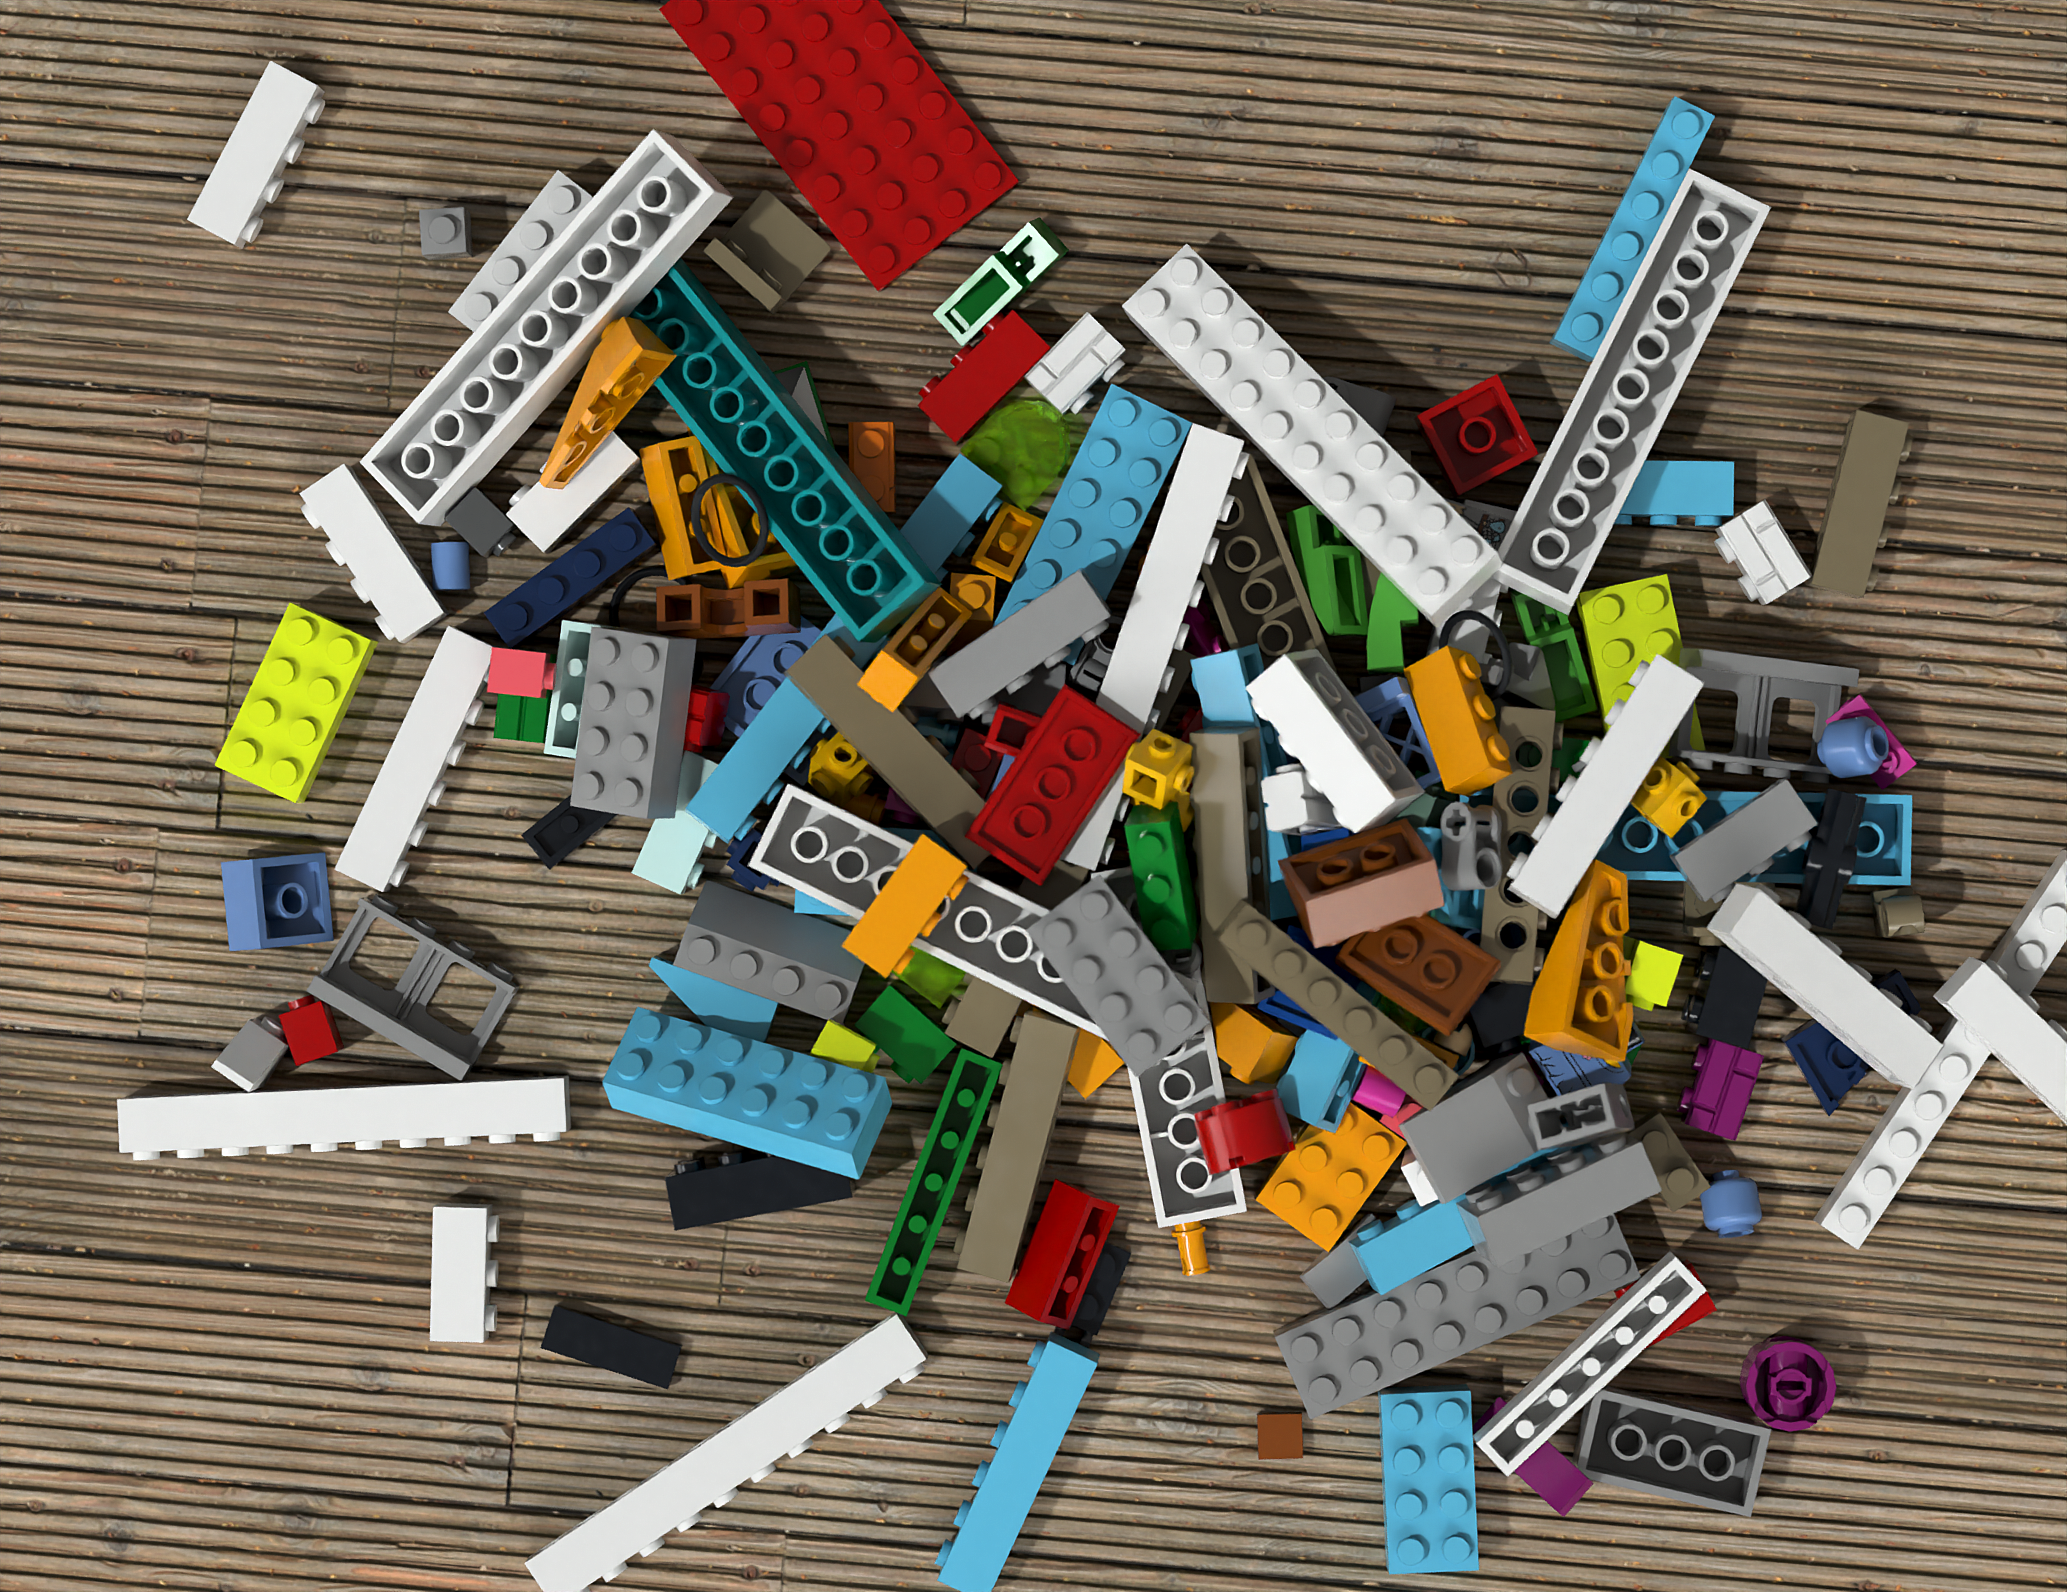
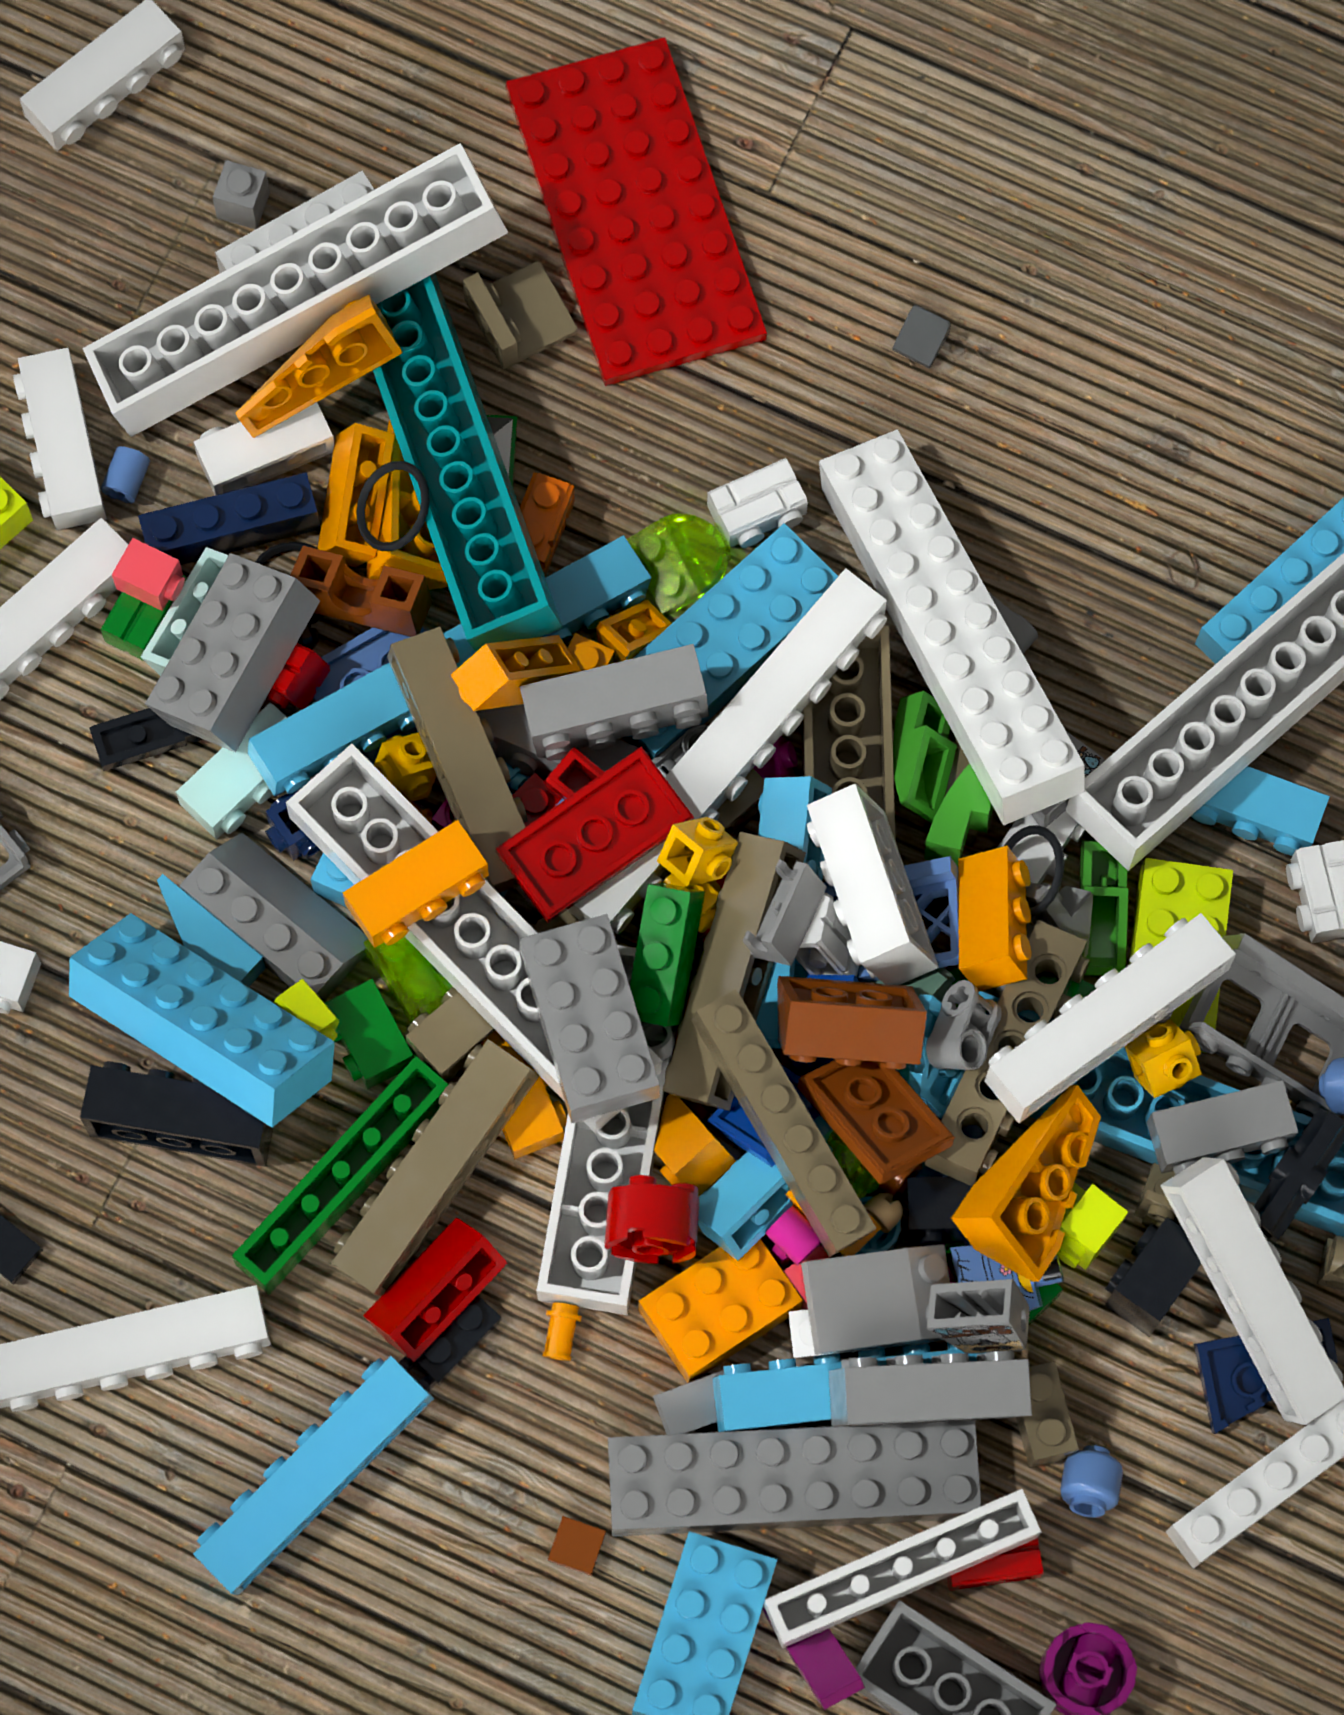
camera: 15 degrees right, 15 degrees down
dark grey brick [444,487,518,558] -> none
red brick [918,310,1051,446] -> none
green slope [933,217,1069,347] -> none
red brick [1414,374,1539,498] -> none
magenta brick [1676,1038,1764,1141] -> none
none -> light grey hinge [743,859,827,966]
none -> dark grey slope [892,305,951,369]

